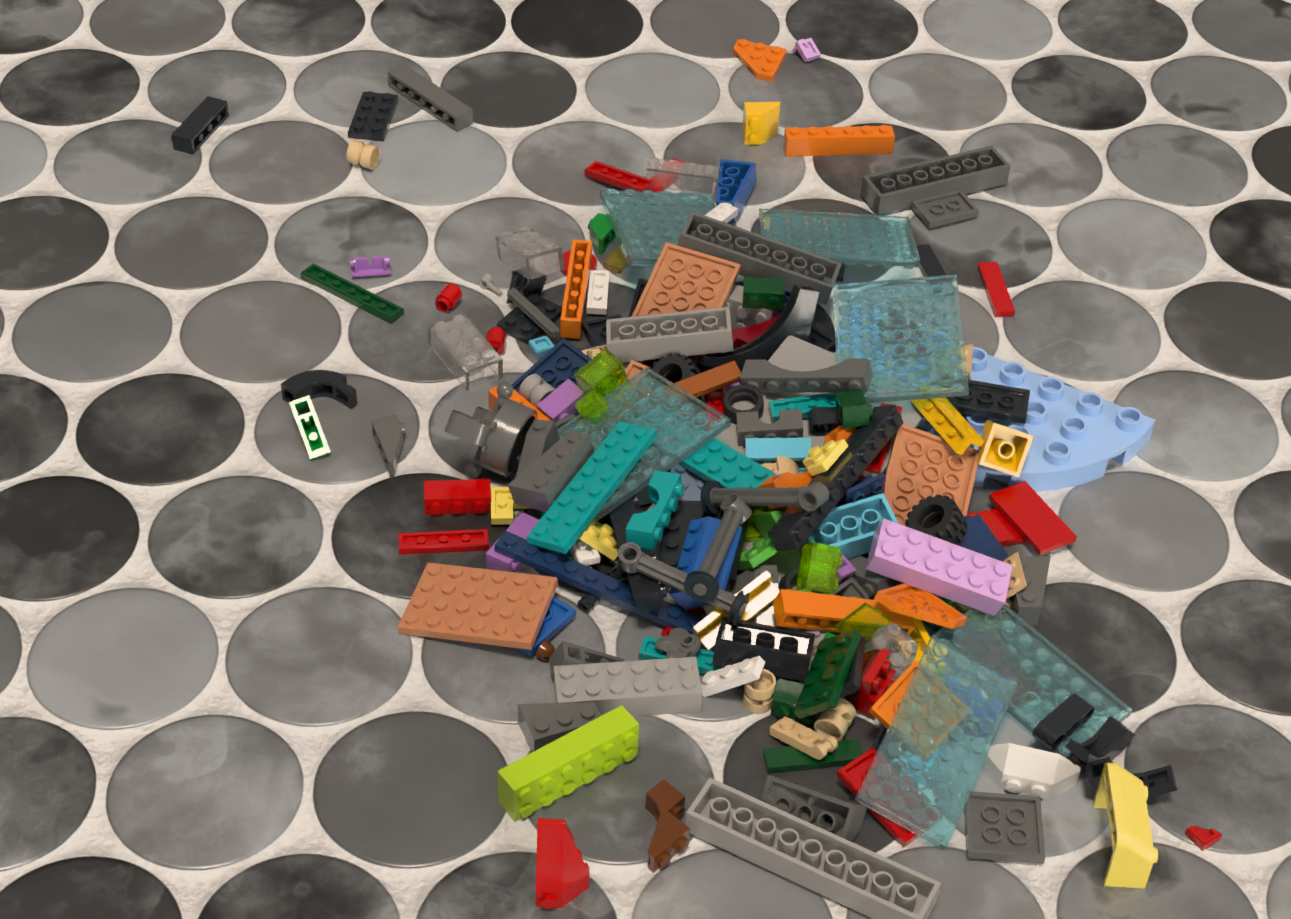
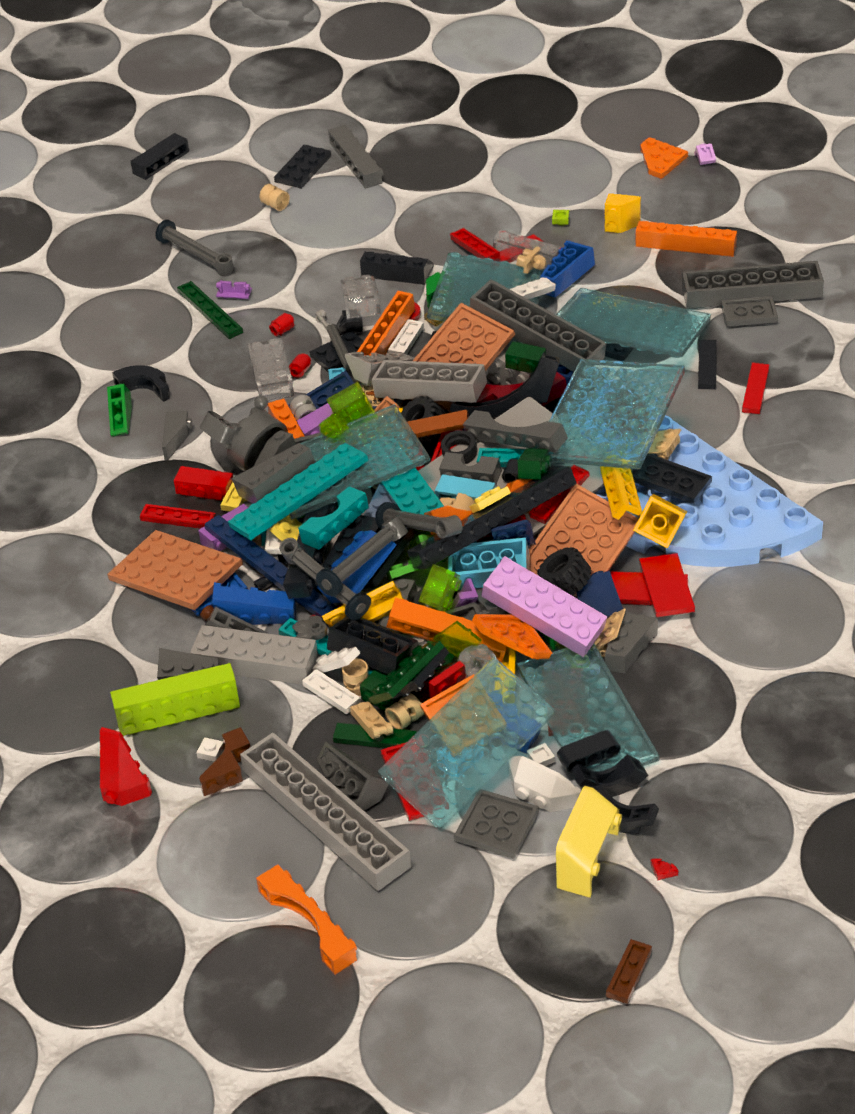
camera: 25 degrees right, 0 degrees up
none -> dark grey piece [155,219,234,276]
none -> white plate [196,737,224,762]
none -> blue wedge [212,582,296,625]
none -> white plate [302,669,361,715]
none -> light grey wedge [345,352,414,386]
none -> black slope [360,251,434,285]
none -> tan hips [516,247,546,274]
none -> white plate [527,743,555,766]
none -> lime plate [552,210,569,225]

